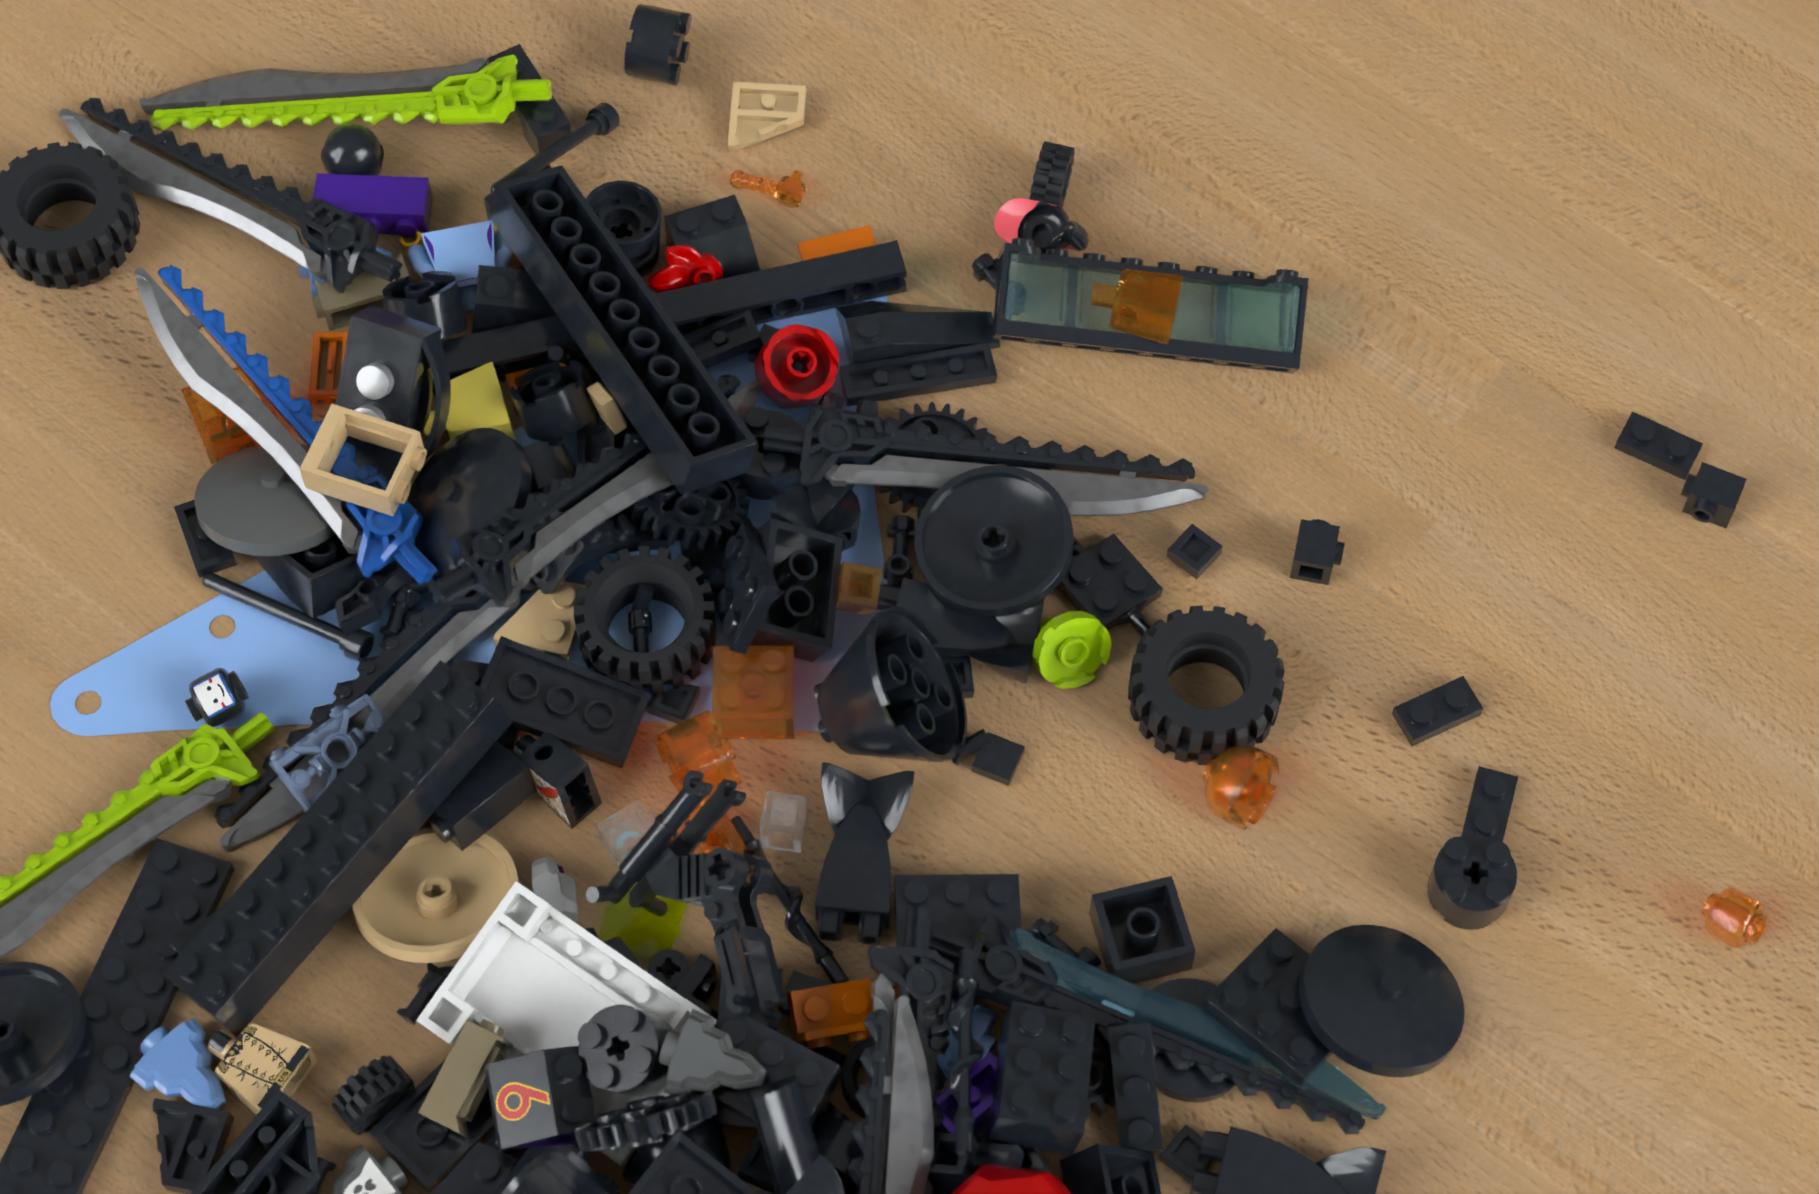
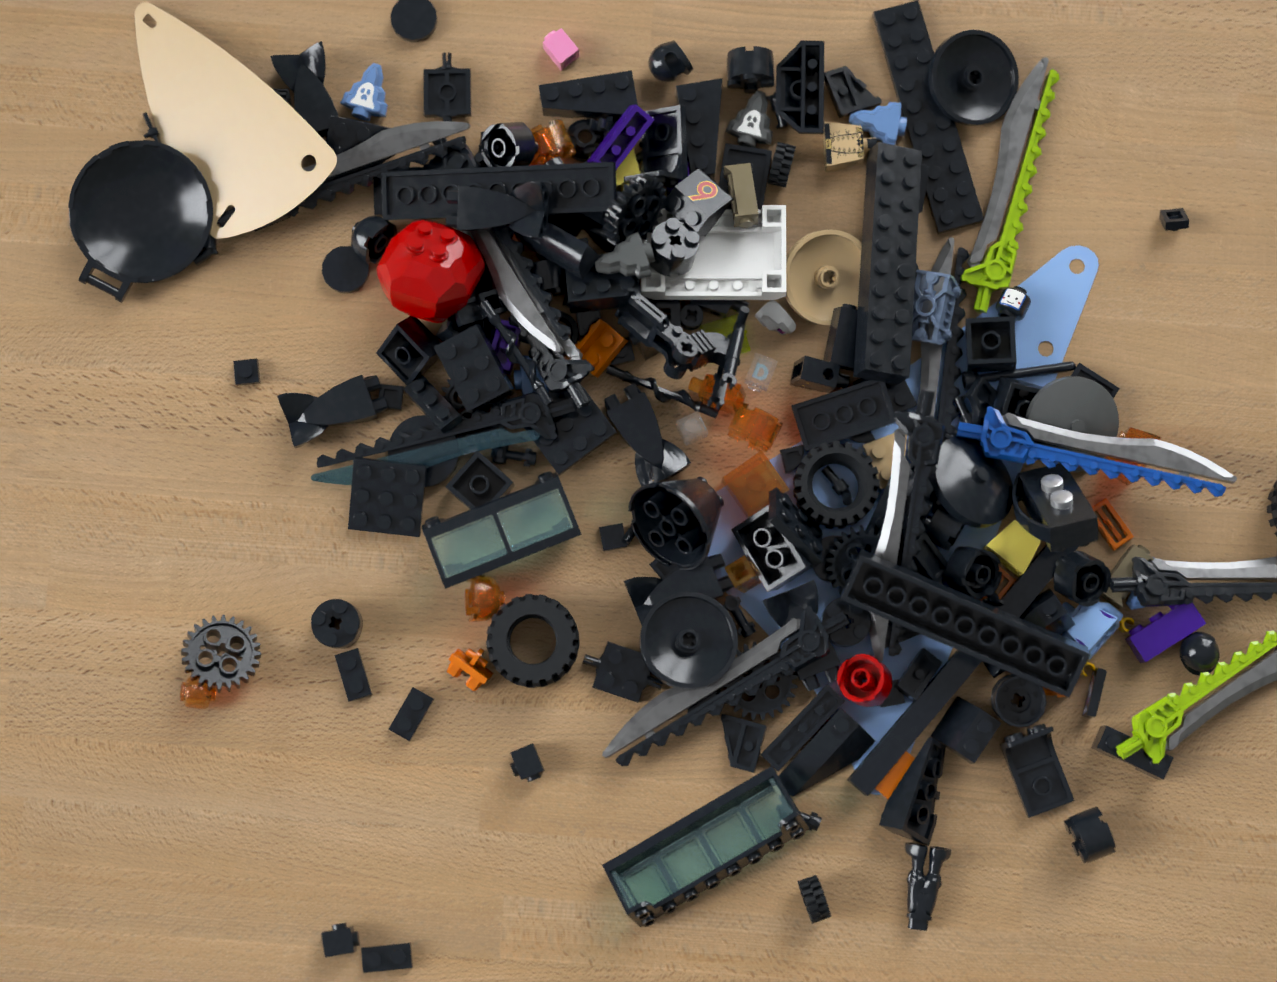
camera: 145 degrees right, 20 degrees up
tan window [300,404,427,516] -> none
black piece [397,963,454,1025] -> none
black piece [490,102,620,195] -> none
tan tile [586,382,627,435] -> none
red plate [647,245,723,293] -> none
tan wing [727,81,807,152] -> none
clear orange piece [730,170,807,208] -> none
black hair [994,198,1089,254] -> none
lime tile [1032,611,1112,689] -> none
clear orange torso [1091,269,1184,344] -> none
black plate [1166,524,1223,579] -> none
black dish [1299,925,1465,1077] -> none
none -> black gear [181,615,261,693]
none -> windscreen [422,471,582,589]
none -> orange hips [447,648,494,691]
none -> black wing [721,713,767,773]
none -> black wedge [879,737,946,846]
none -> black piece [905,842,951,931]
none -> black brick [965,316,1017,372]
none -> black bracket [999,723,1075,818]

